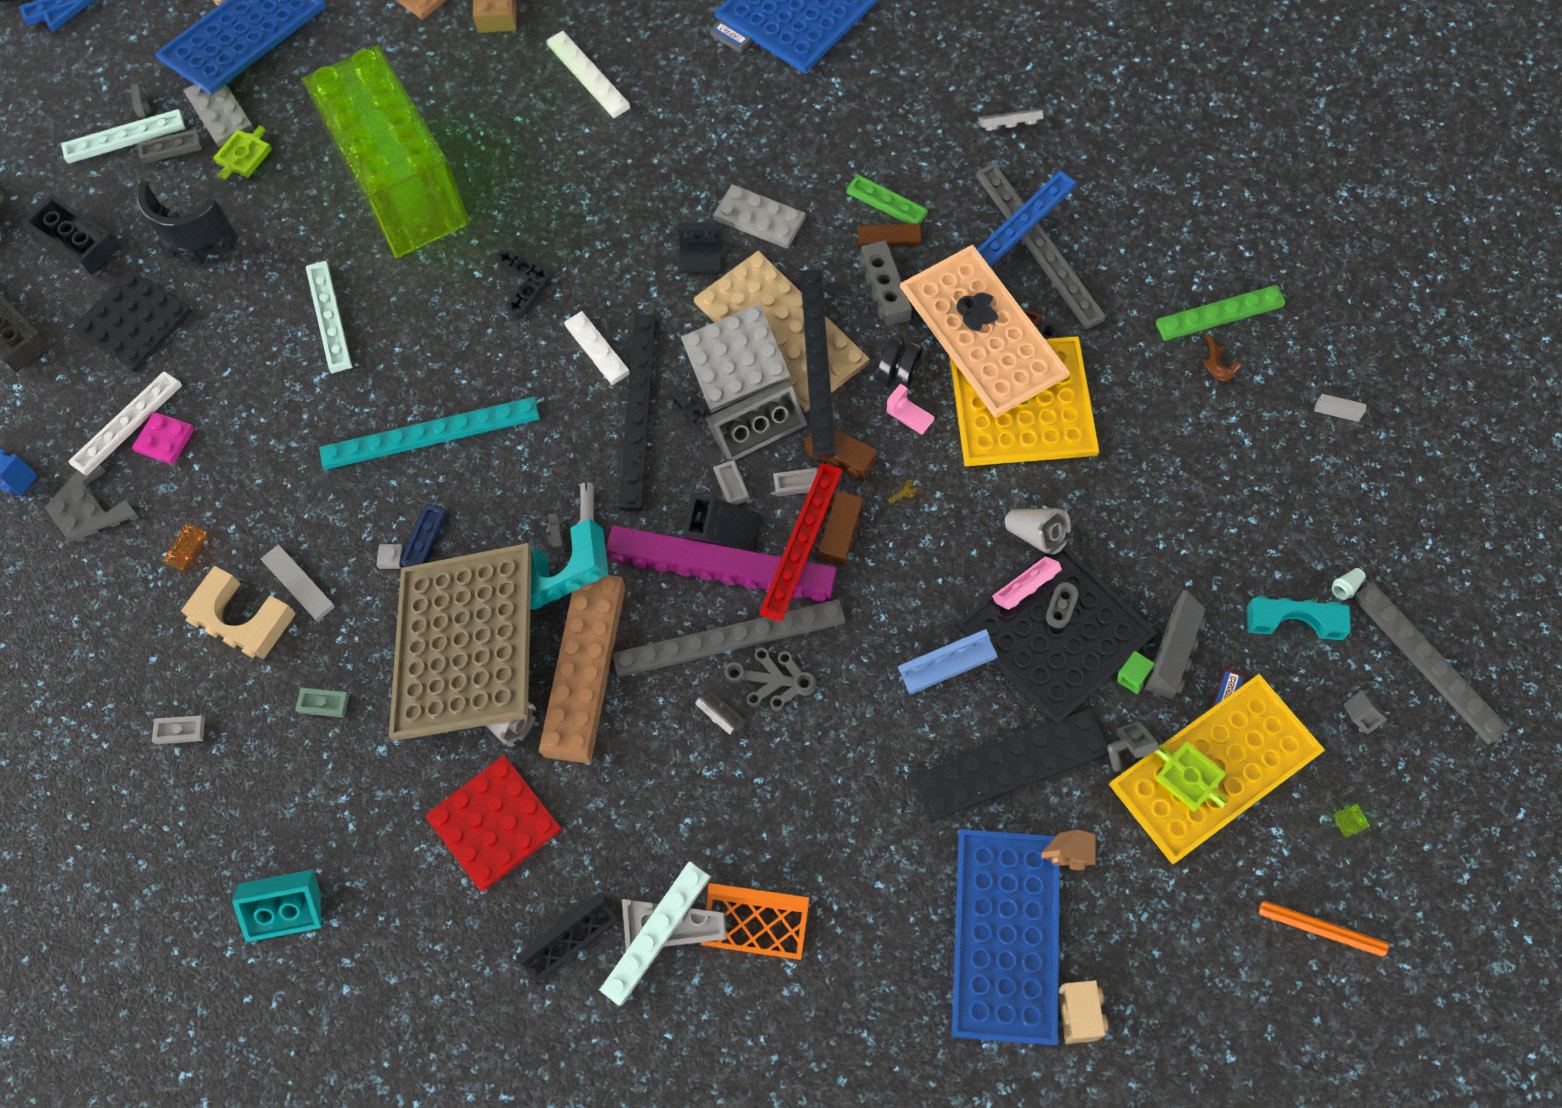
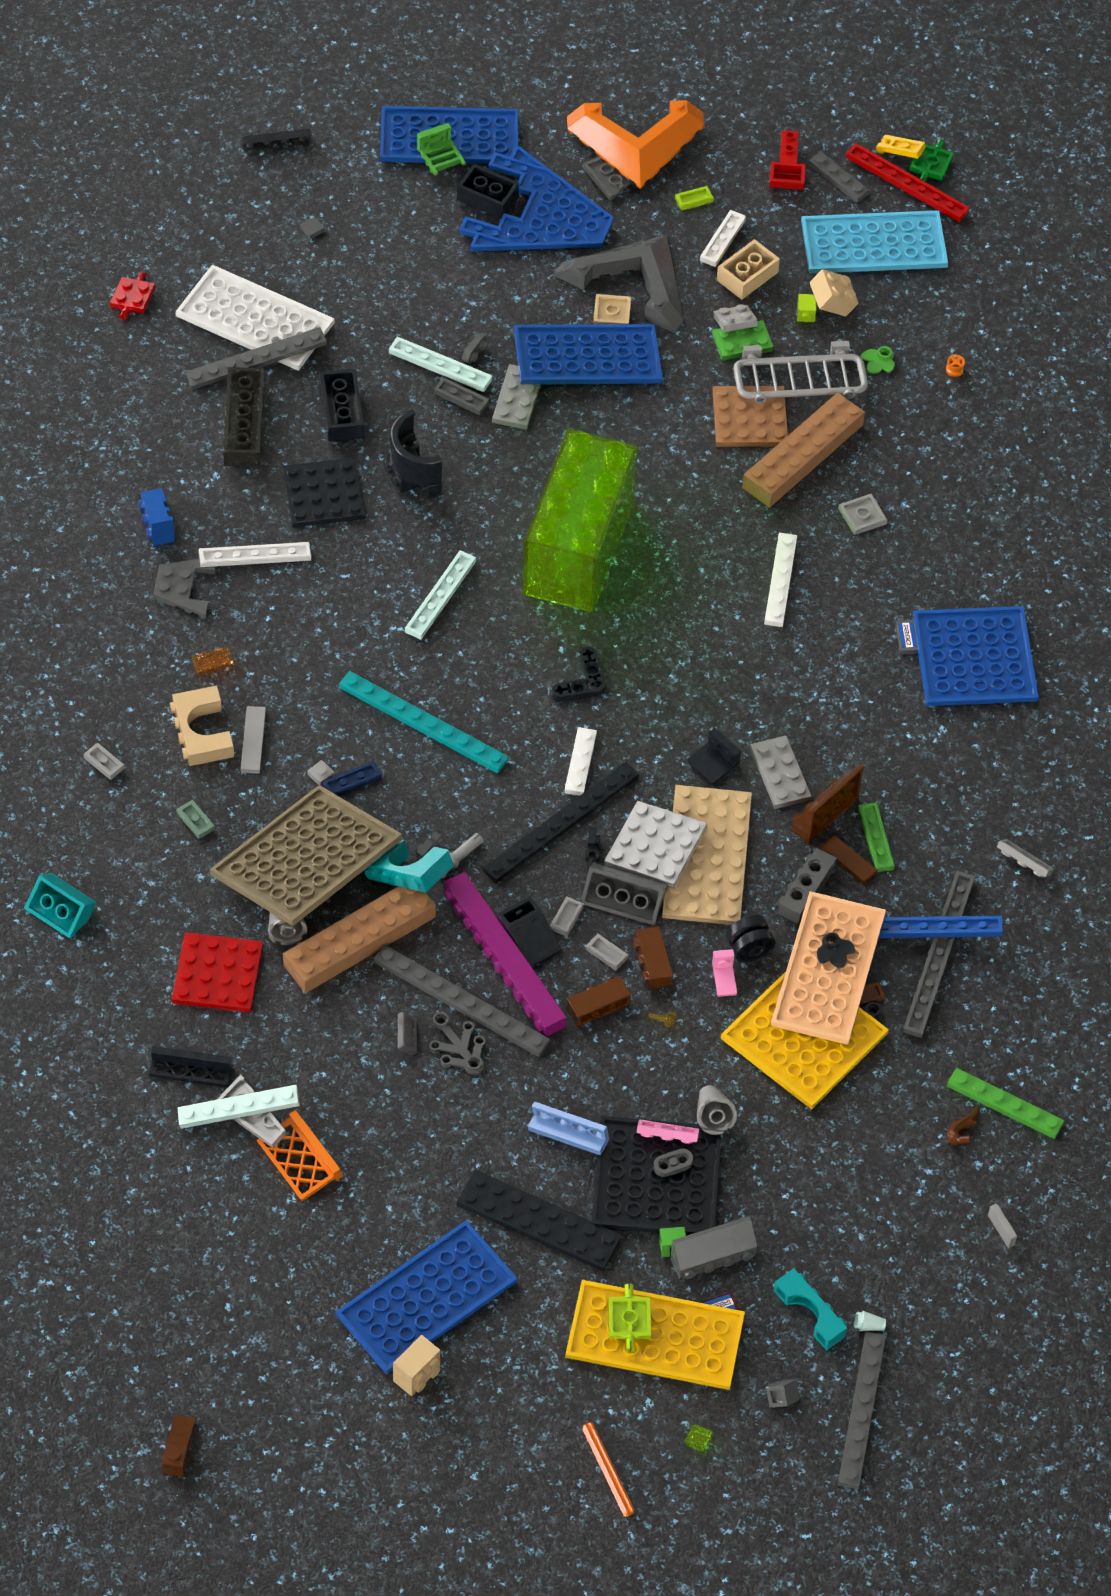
camera: 40 degrees right, 10 degrees down
dark pink plate [132,412,195,465] -> none
lime plate [213,126,272,181] -> none
red plate [760,463,842,622] -> none
black plate [800,270,836,457] -> none
medium nougat slope [1041,830,1095,870] -> none
dark grey plate [1107,721,1159,772] -> none
none -> reddish brown slope [791,764,864,844]

